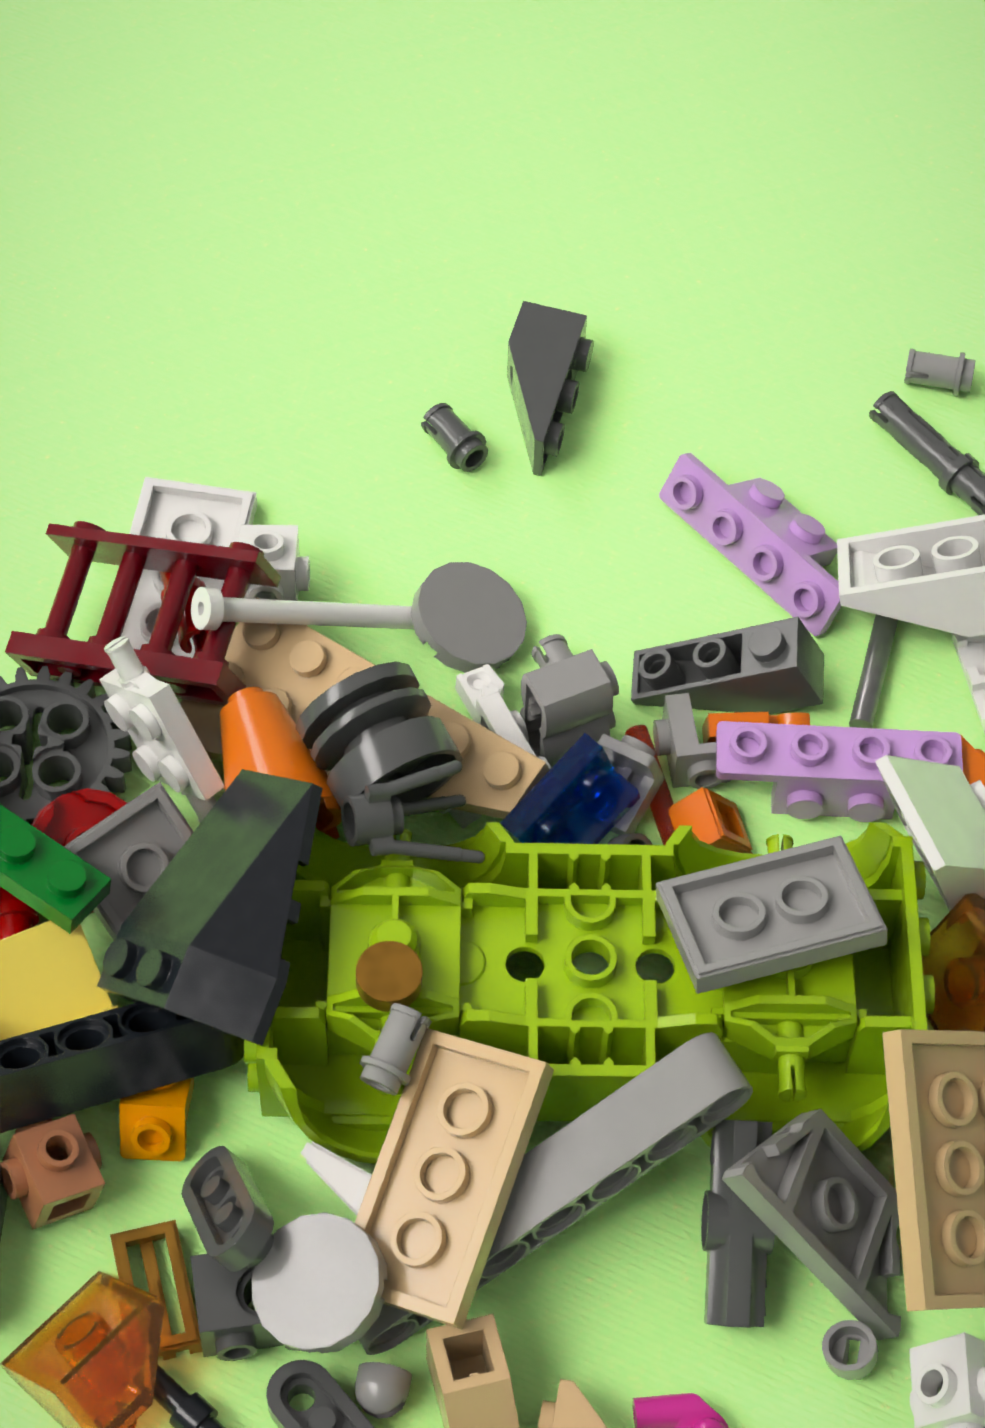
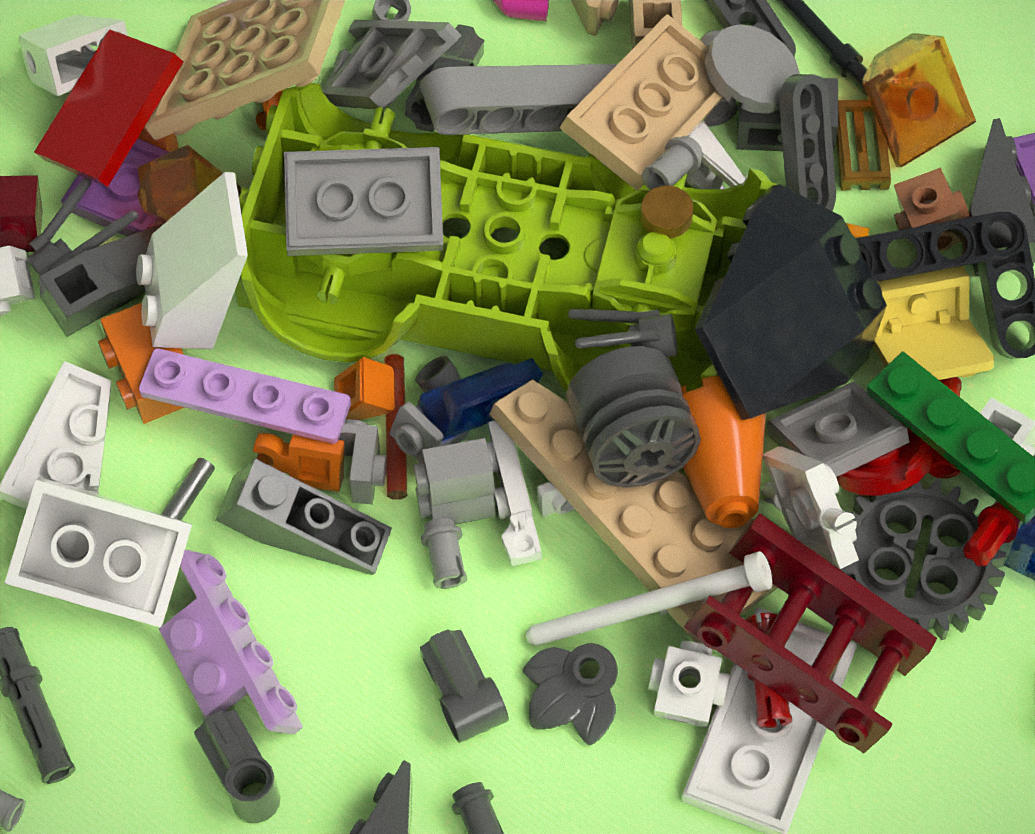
camera: 165 degrees left, 5 degrees up
light grey tile [410,562,527,673] -> none
none -> dark grey piece [194,710,281,823]
none -> dark grey piece [420,629,509,743]
none -> dark grey plate [522,643,618,746]

